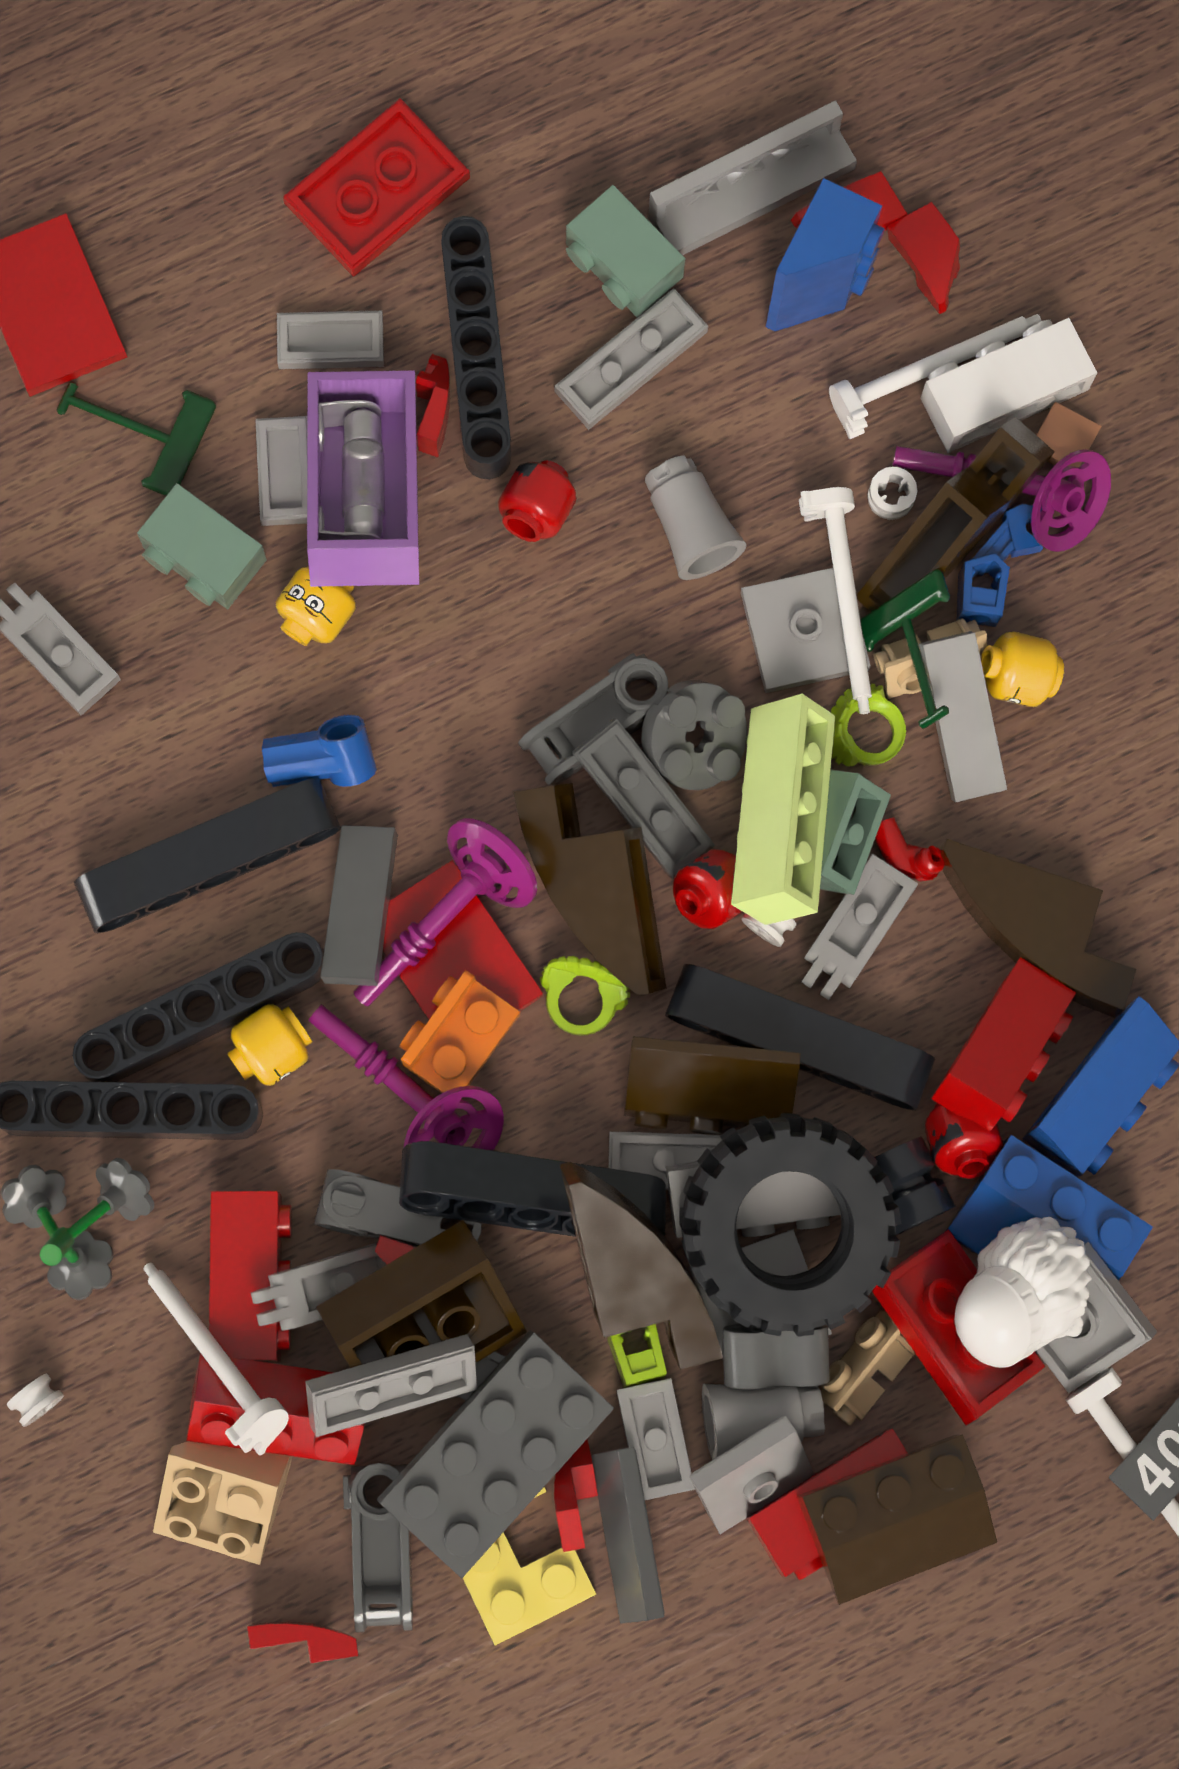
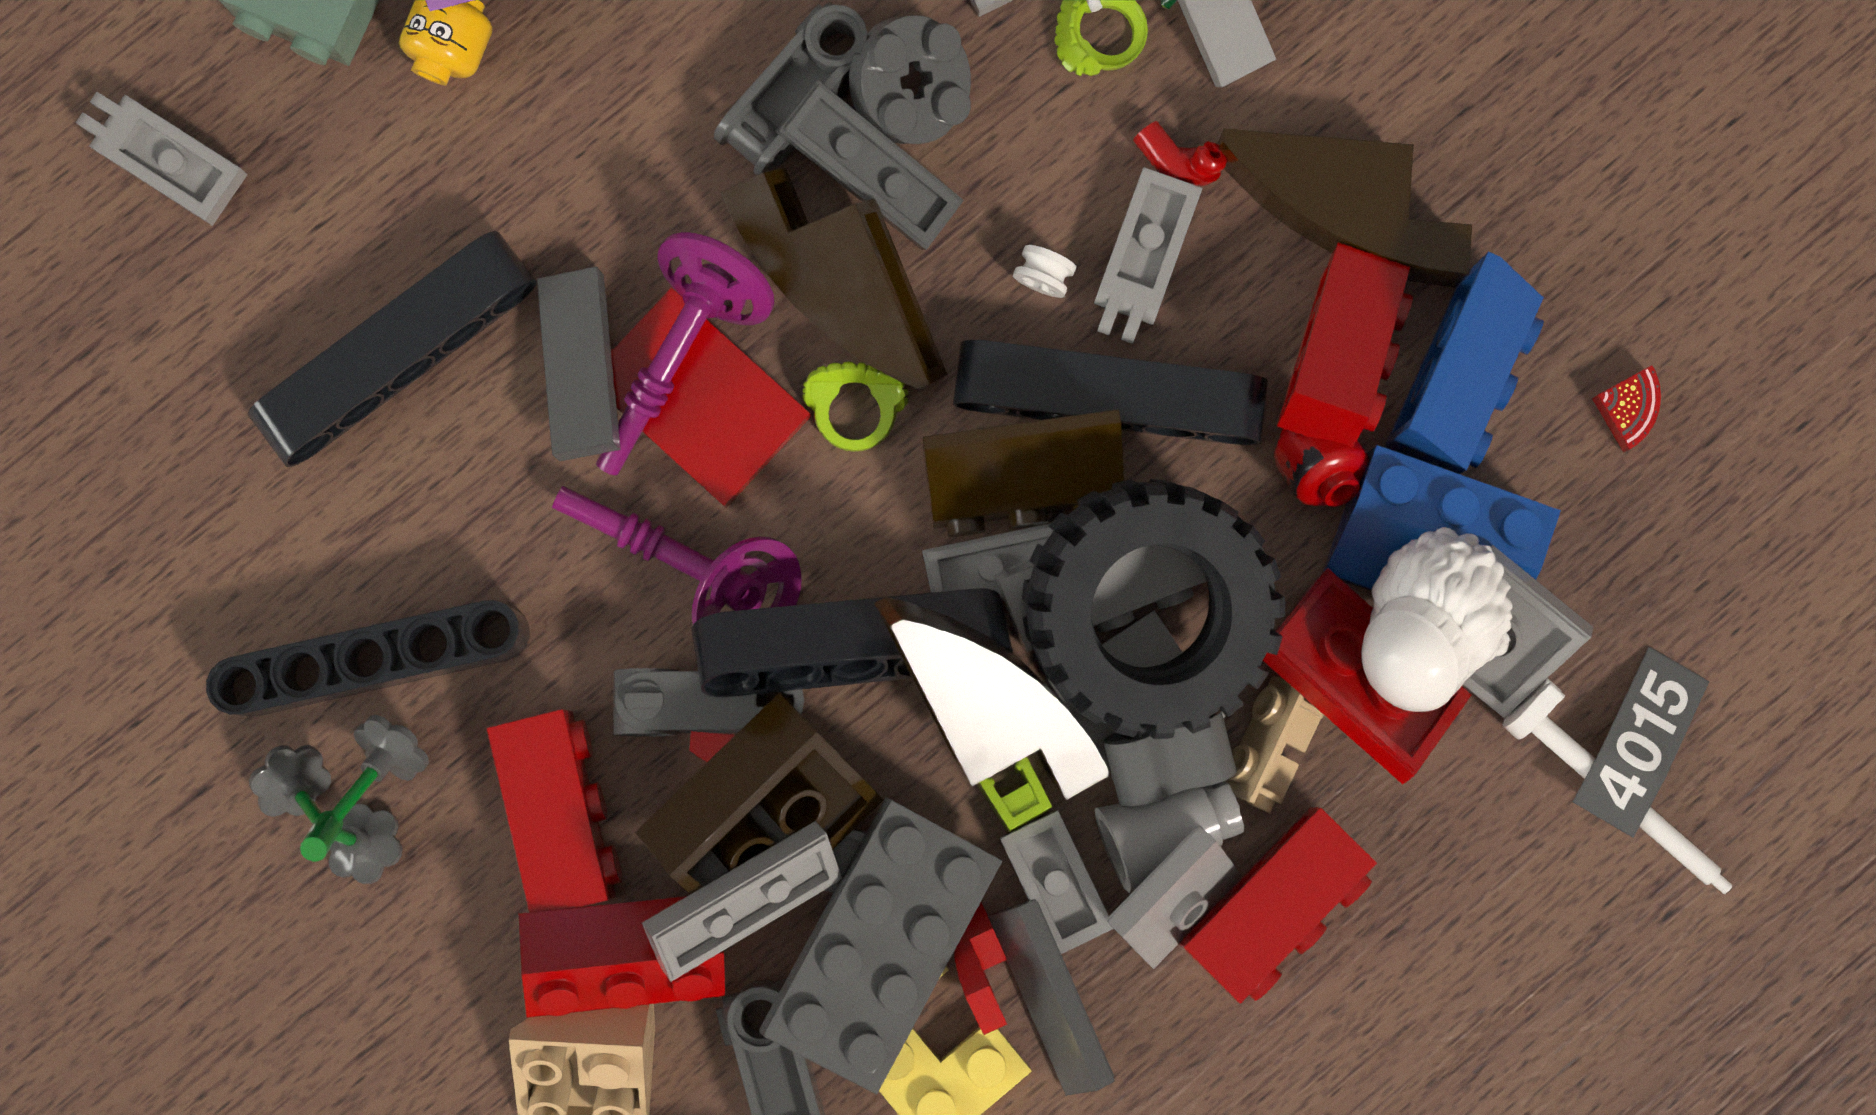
camera: 10 degrees left, 5 degrees up
white bush [7,1373,64,1427] -> none
black beam [72,932,324,1082] -> none
white piece [143,1263,289,1455] -> none
yellow head [227,1004,312,1086] -> none
light grey hinge [251,1242,387,1331] -> none
blue piece [262,715,377,787] -> none
orange bracket [399,970,520,1093] -> none
red head [673,849,743,929] -> none
yellowish green brick [731,694,835,925] -> none
dark brown slope [797,1434,997,1605] -> none
sand green brick [820,770,891,895] -> none
black wheel [874,1136,956,1235] -> none

